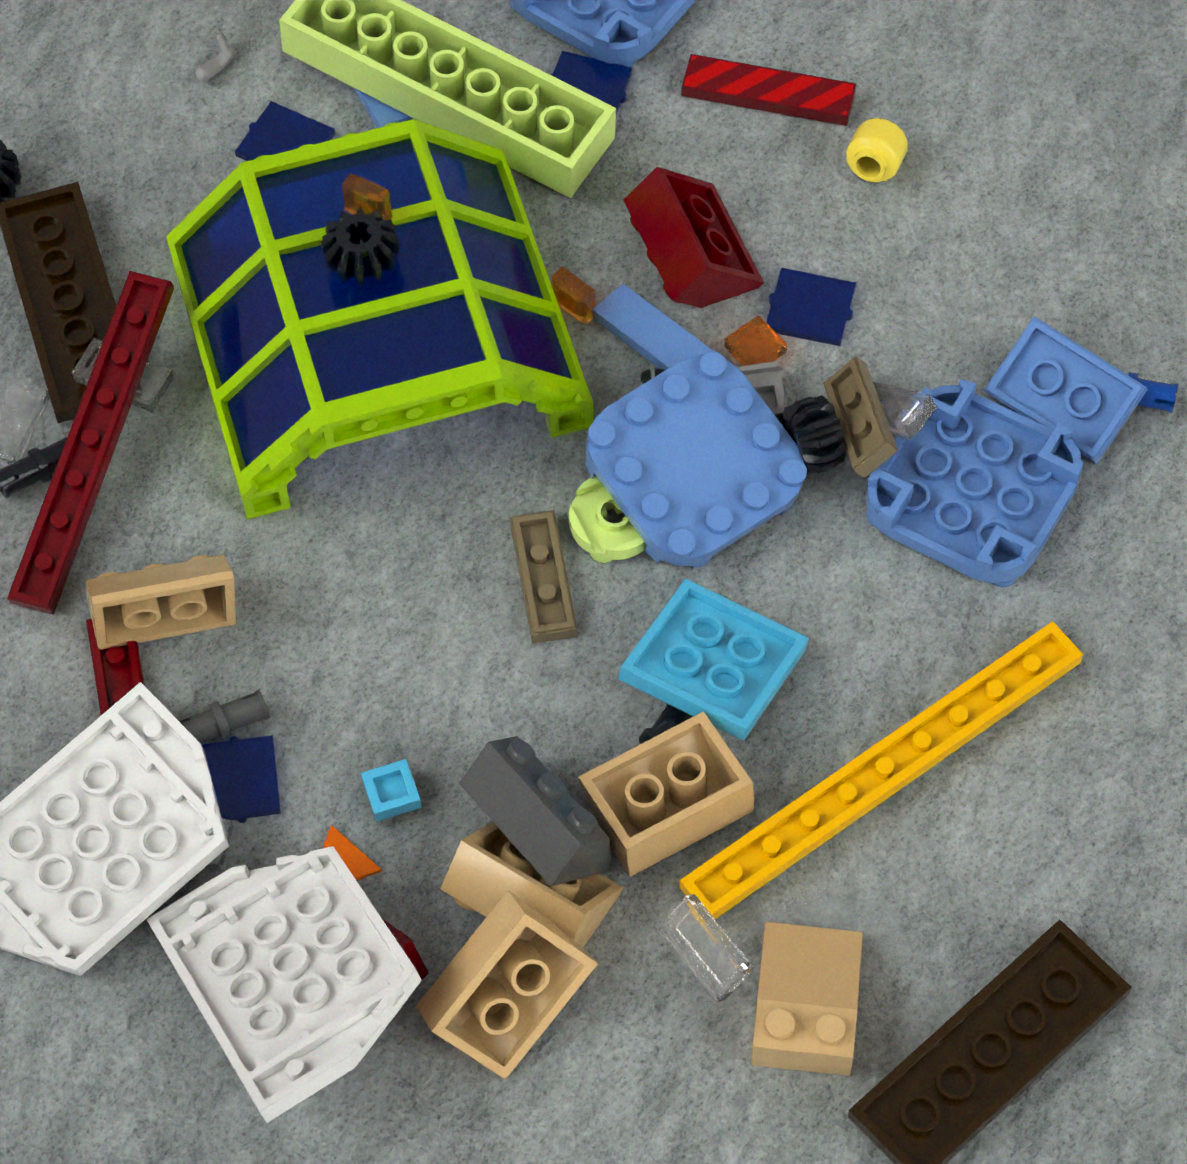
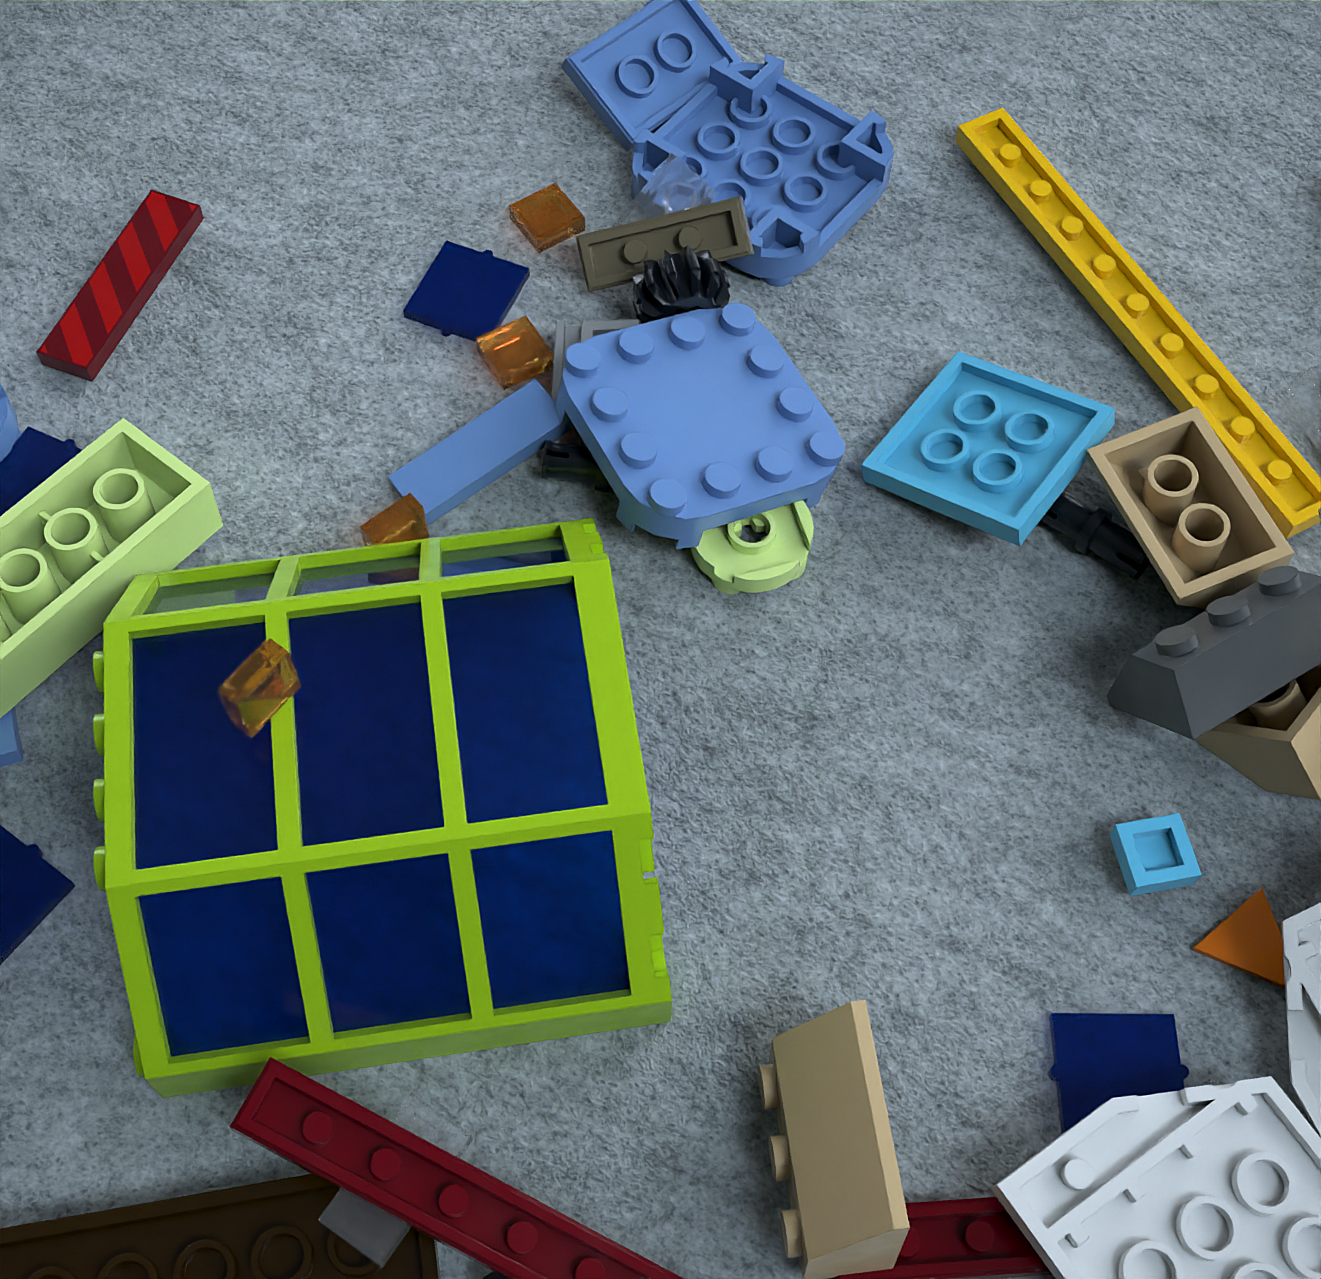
camera: 85 degrees left, 0 degrees up
dark grey pin [179,690,270,743] -> none
black gear [321,206,400,287] -> none
dark tan tile [509,510,578,644] -> none
dark red slope [623,167,764,308] -> none
light yellow head [846,118,908,183] -> none
none -> clear orange tile [509,183,585,253]

